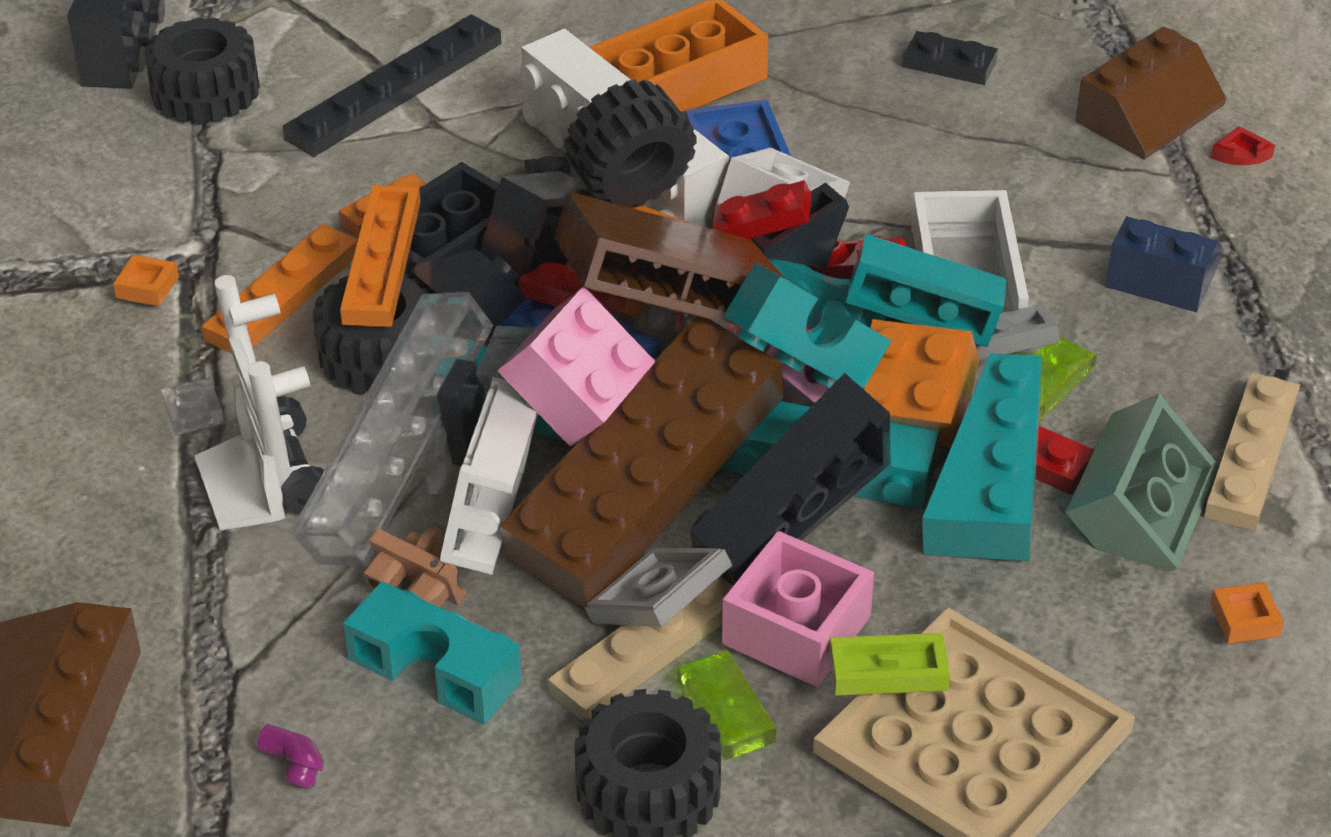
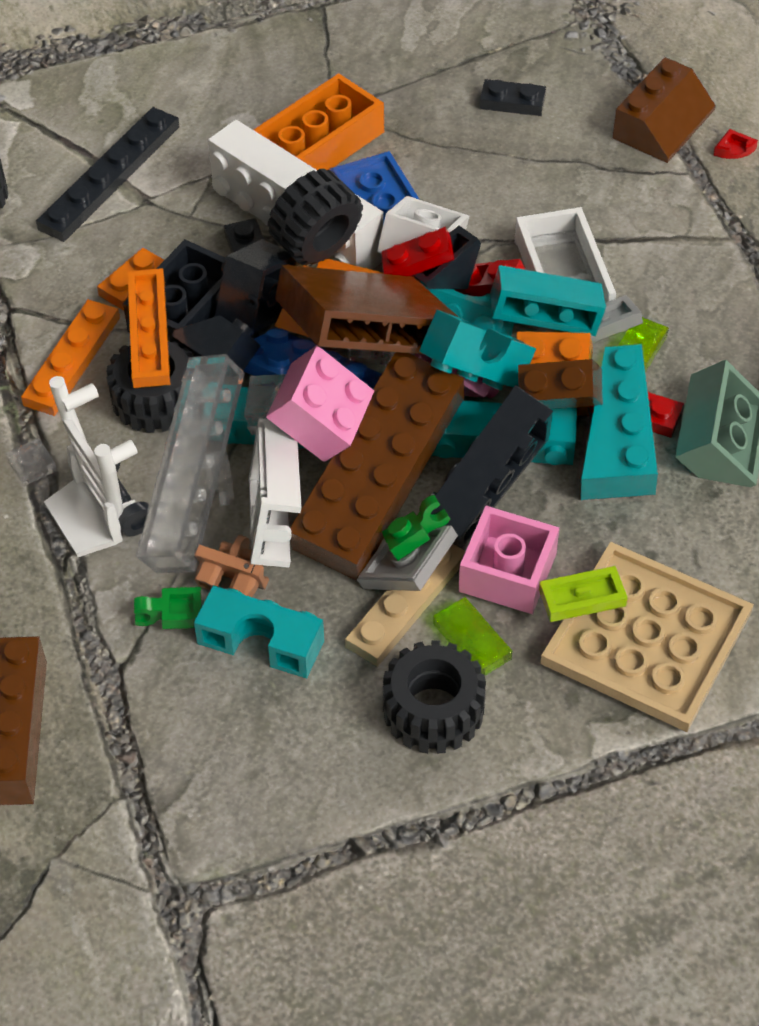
camera: 10 degrees left, 10 degrees up
magenta arm [257,724,324,789] -> none
black plate [436,358,485,466] -> none
red plate [519,263,627,315] -> none
dark blue slope [1106,216,1224,312] -> none
none -> green plate [134,587,202,629]
none -> green plate [382,495,450,561]
none -> reddish brown brick [518,359,603,409]

